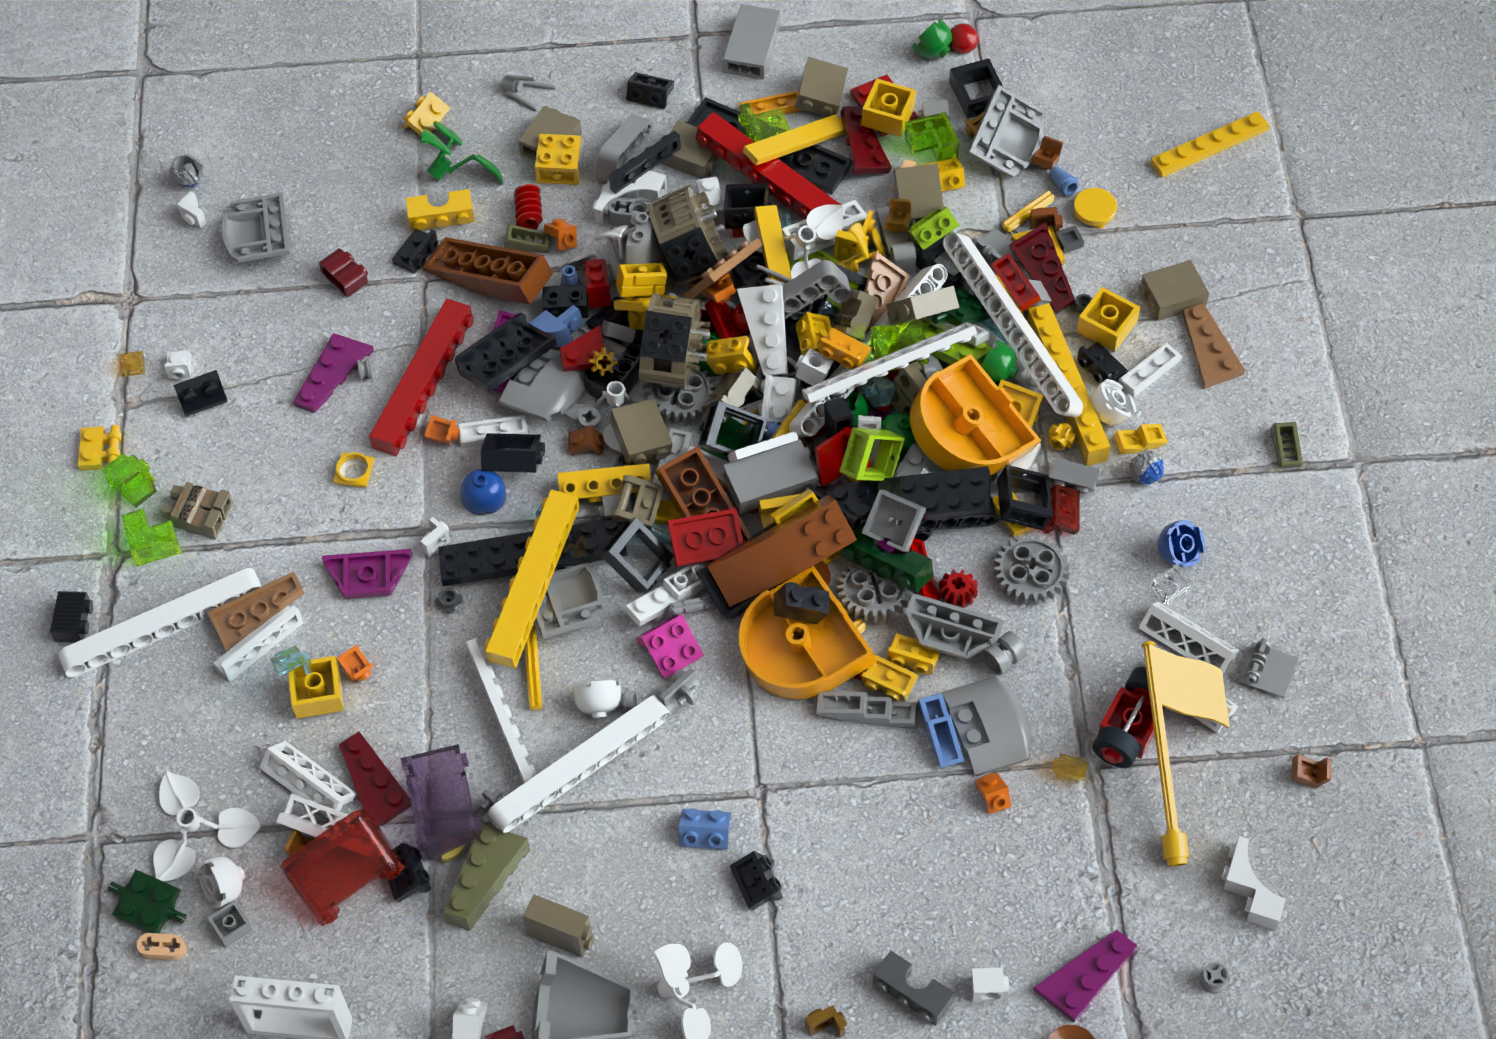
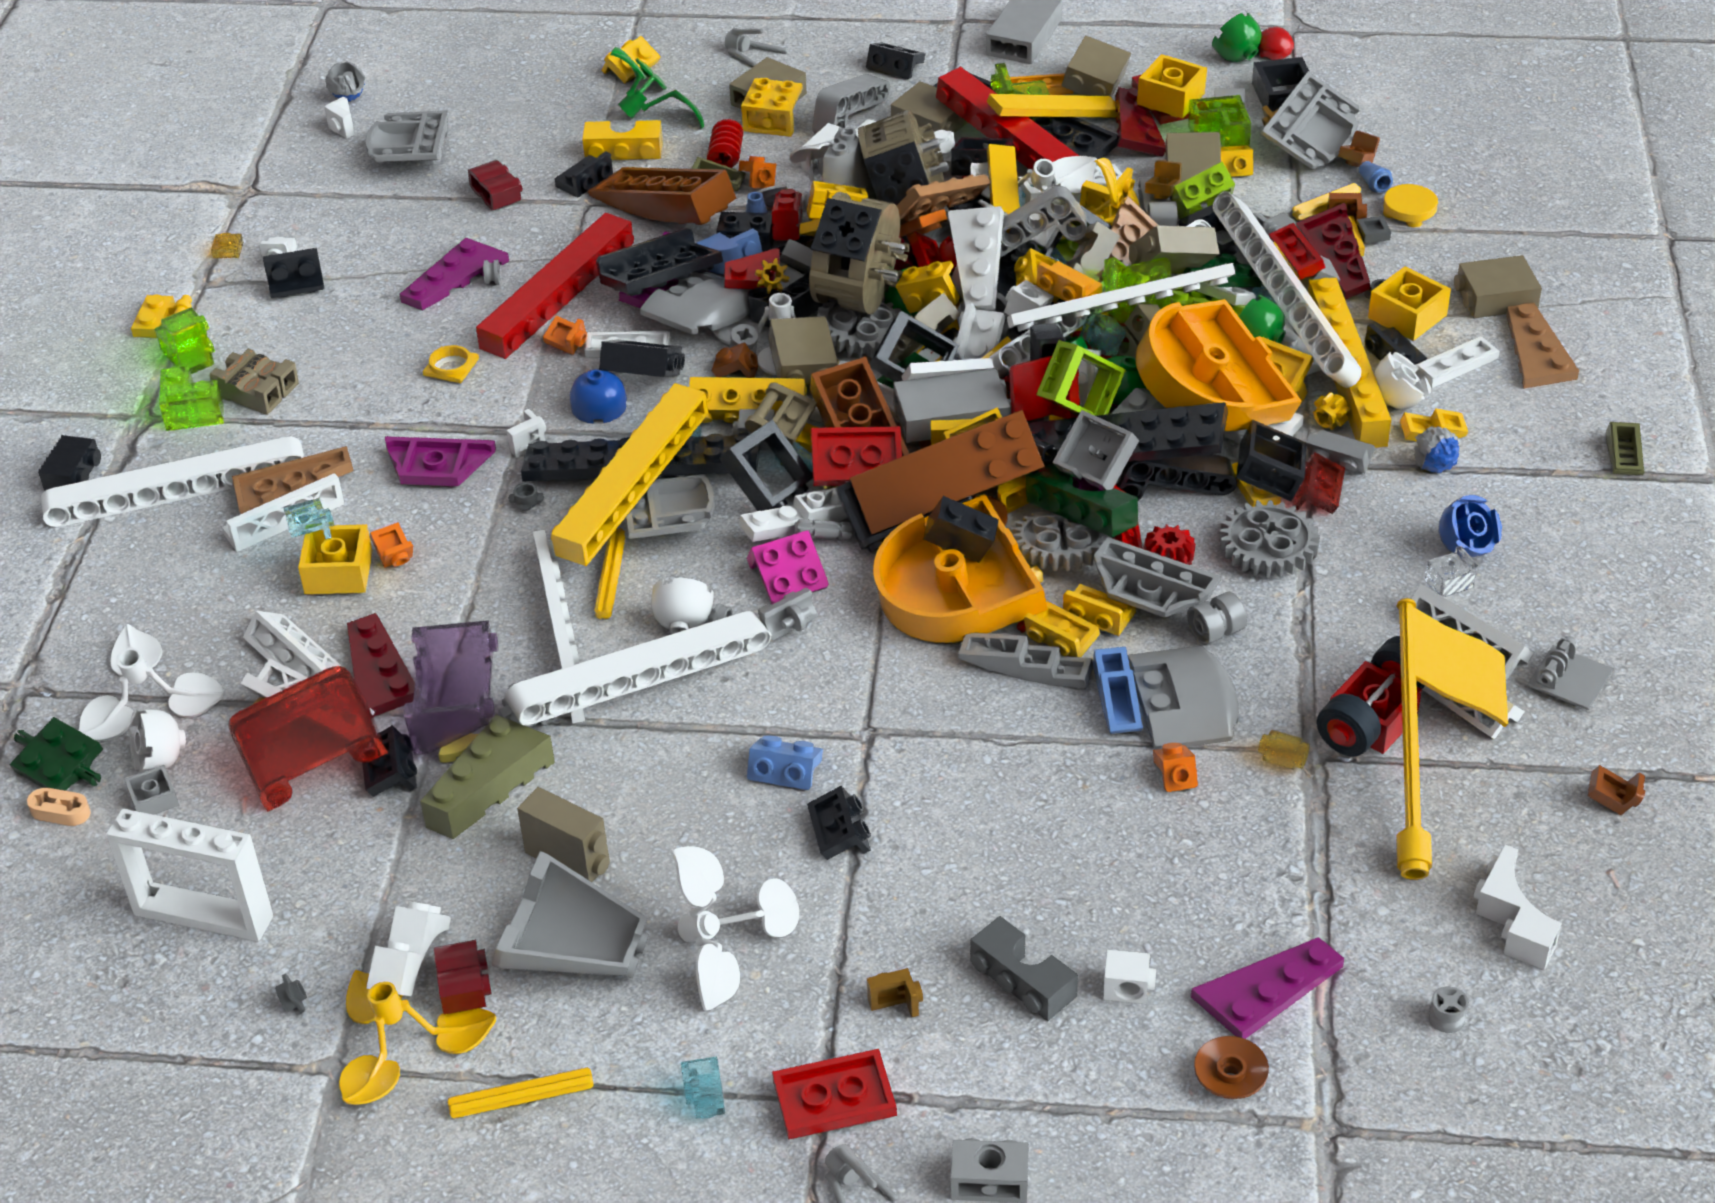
camera: 10 degrees right, 15 degrees down
black plate [609,130,681,194] -> none
yellow plate [1150,111,1270,178] -> none

